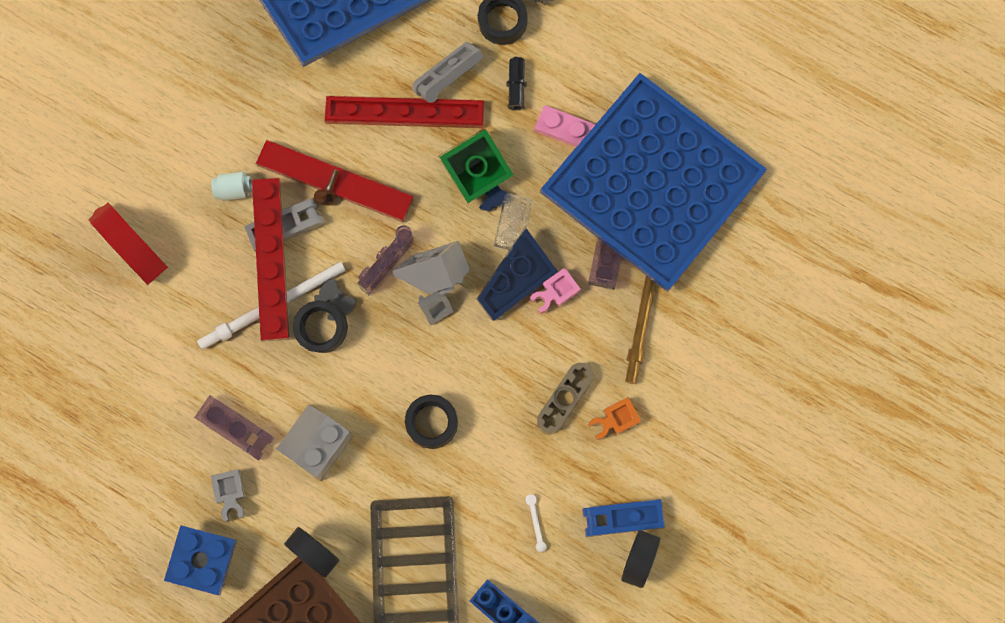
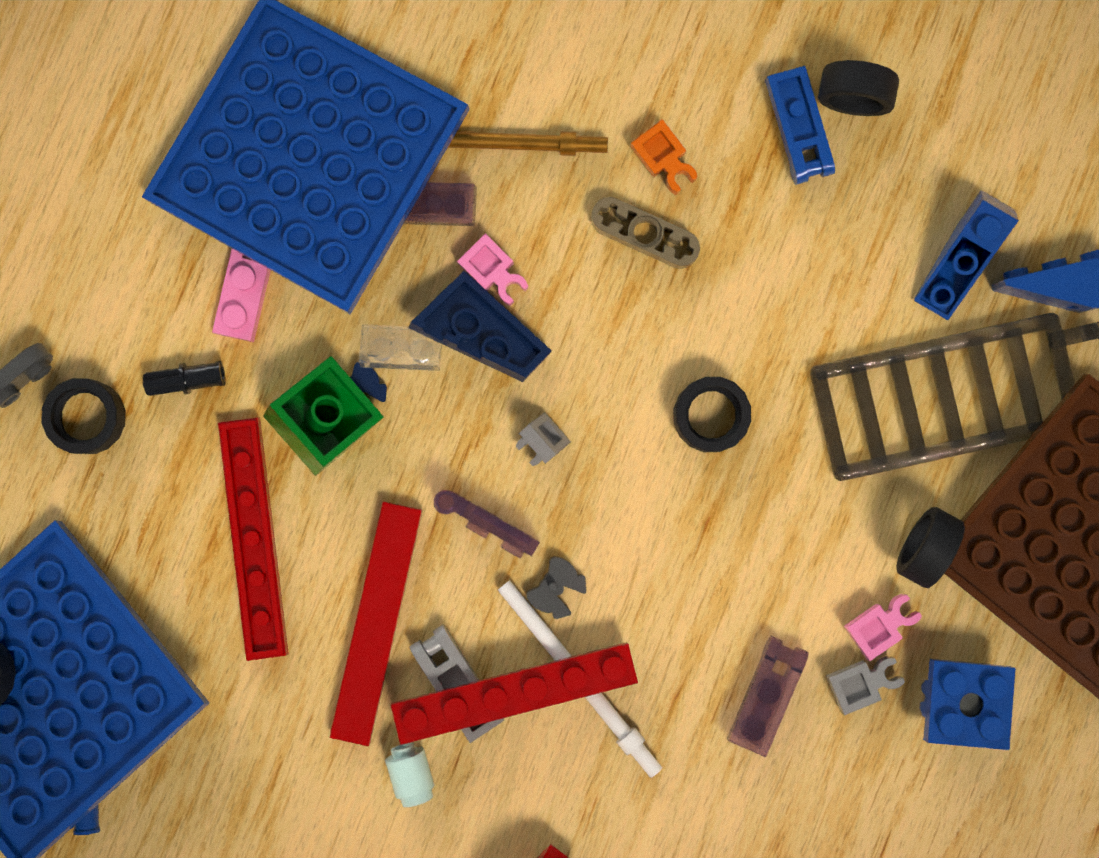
camera: 105 degrees left, 10 degrees up
light grey slope [276,405,354,481] -> none
black tyre [293,300,348,353] -> none
reddish brown hand [314,169,340,206] -> none
light grey slope [392,241,470,295] -> none
light grey plate [412,42,484,103] -> none
white hinge [526,494,547,552] -> none
none -> bright pink plate [844,594,922,661]

